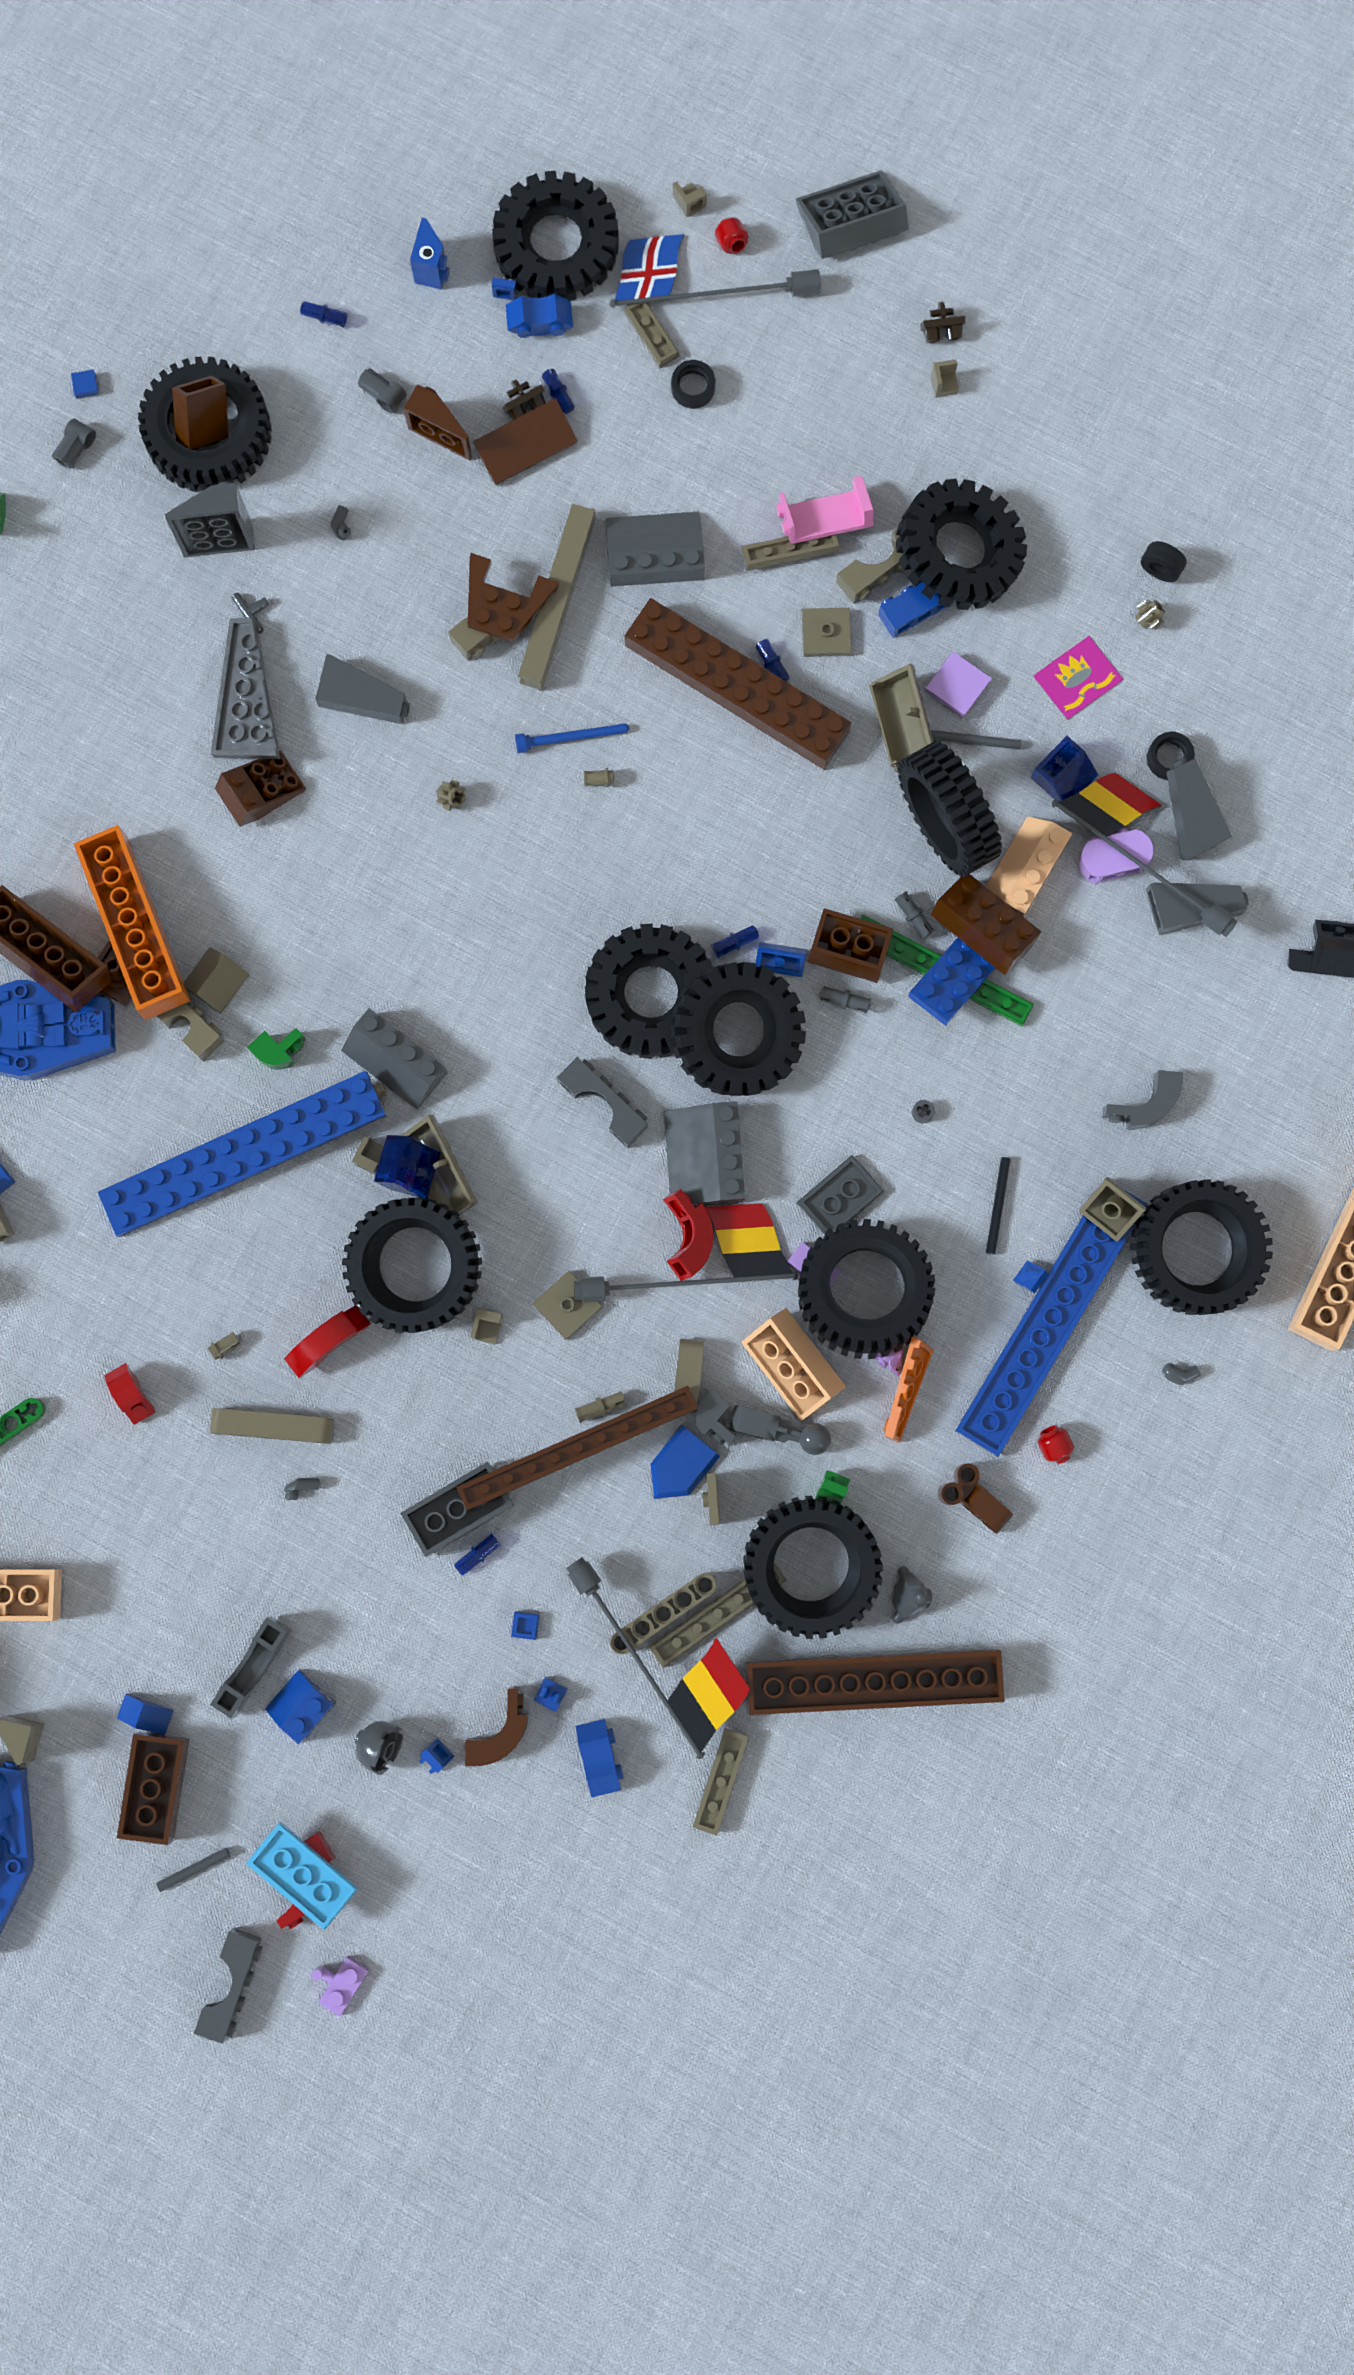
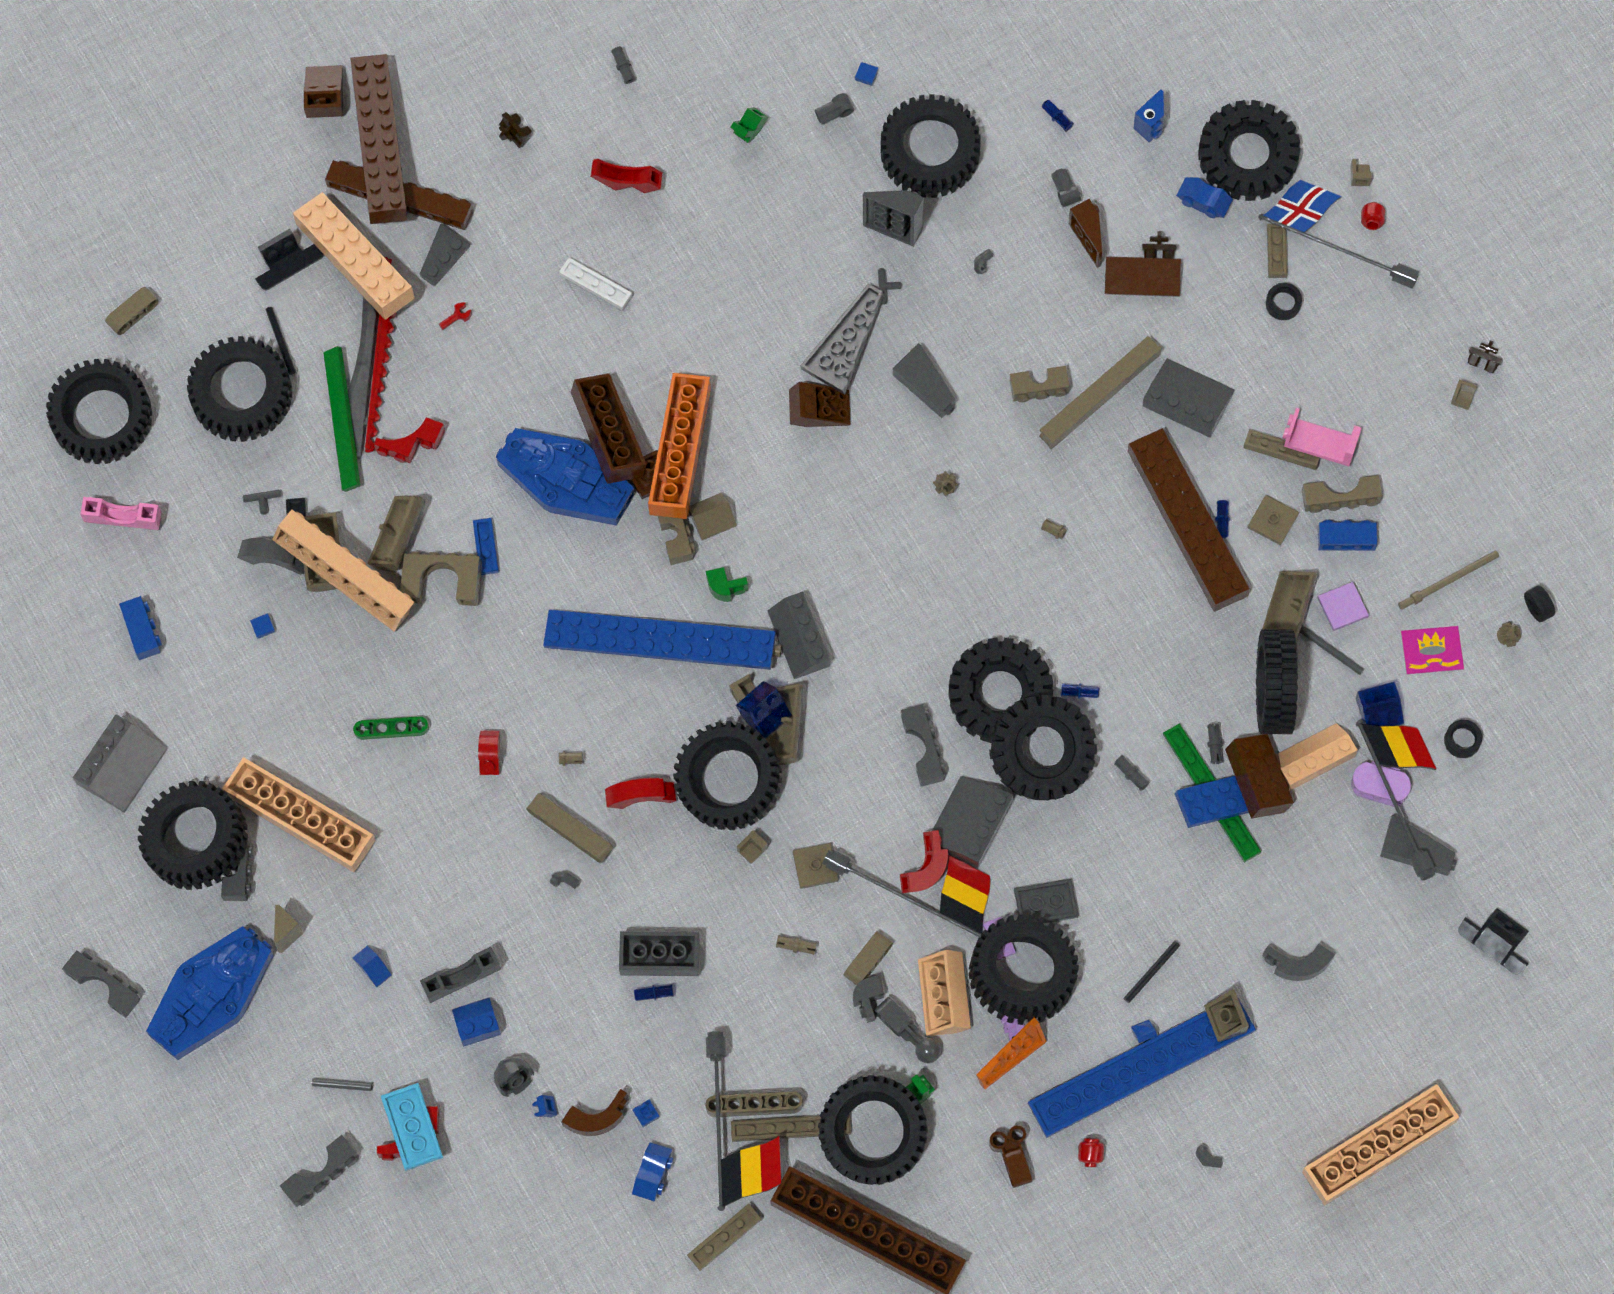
camera: 35 degrees right, 10 degrees down
reddish brown brick [117,1732,190,1845] -> none
reddish brown brick [172,375,229,450] -> none
lavender plate [311,1956,369,2017] -> none
reddish brown plate [456,1386,698,1511] -> none
reddish brown wing [468,553,559,643] -> none
blue tile [492,277,517,300] -> none
blue tile [511,1612,540,1640] -> none
blue piece [515,723,629,753] -> none
clear blue axle [541,368,575,414] -> none
blue tile [650,1425,720,1499] -> none
dark tan plate [703,1473,720,1525] -> none
blue slope [756,942,807,977] -> none
dark grey slope [796,170,908,259] -> none
reddish brown slope [807,908,893,983] -> none
dark grey rock [892,1566,932,1624] -> none
black tyre [896,478,1027,610] -> none
dark grey bush [912,1100,935,1124] -> none
black tyre [1131,1179,1273,1315] -> none
dark grey slope [1166,757,1232,860] -> none
none -> dark tan bar [1398,550,1499,610]

